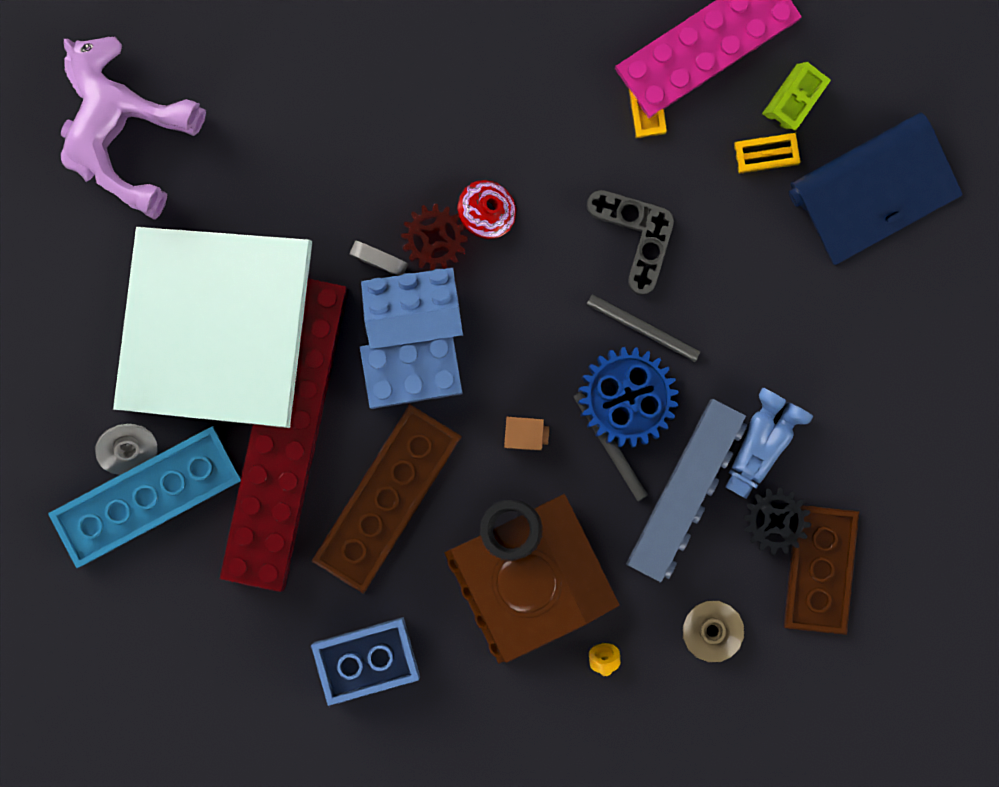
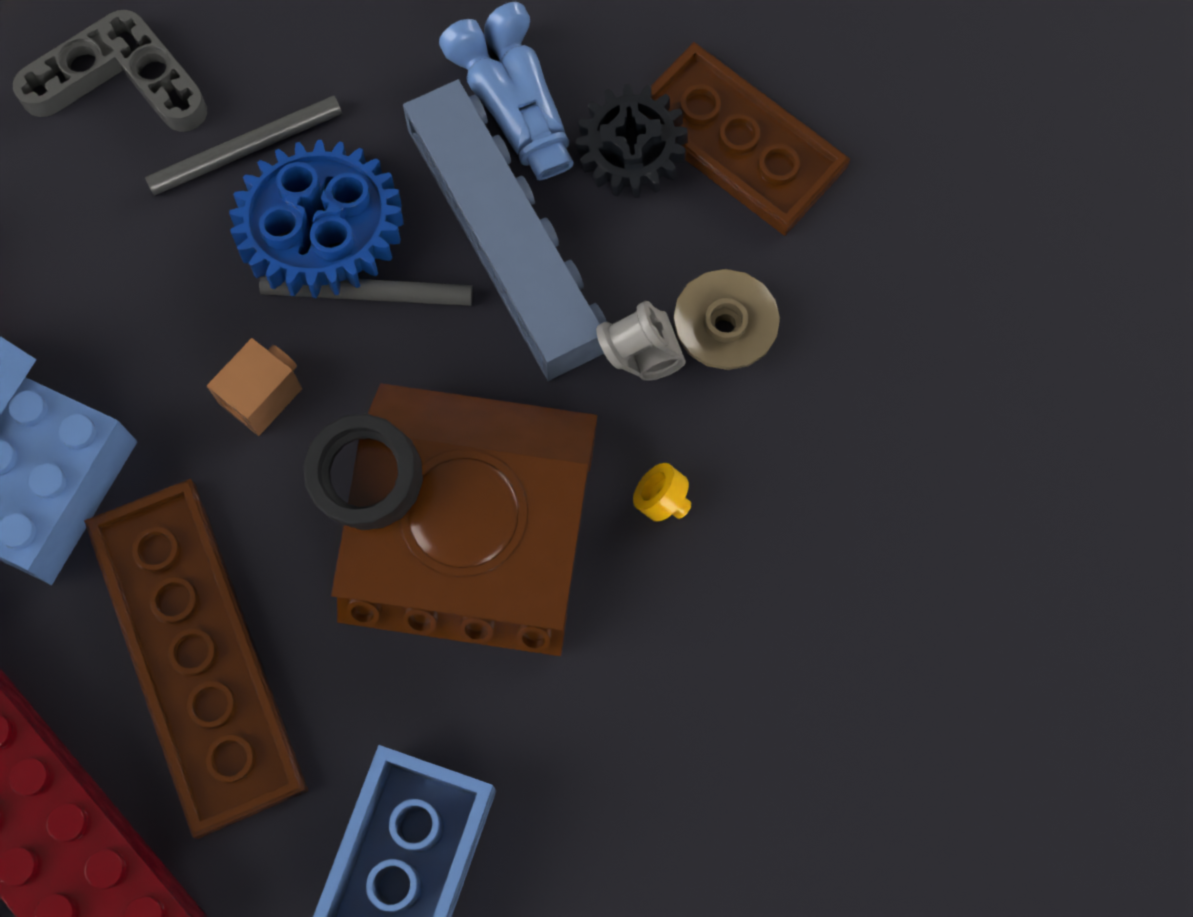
camera: 60 degrees left, 15 degrees down
none -> light grey piece [596,301,686,381]

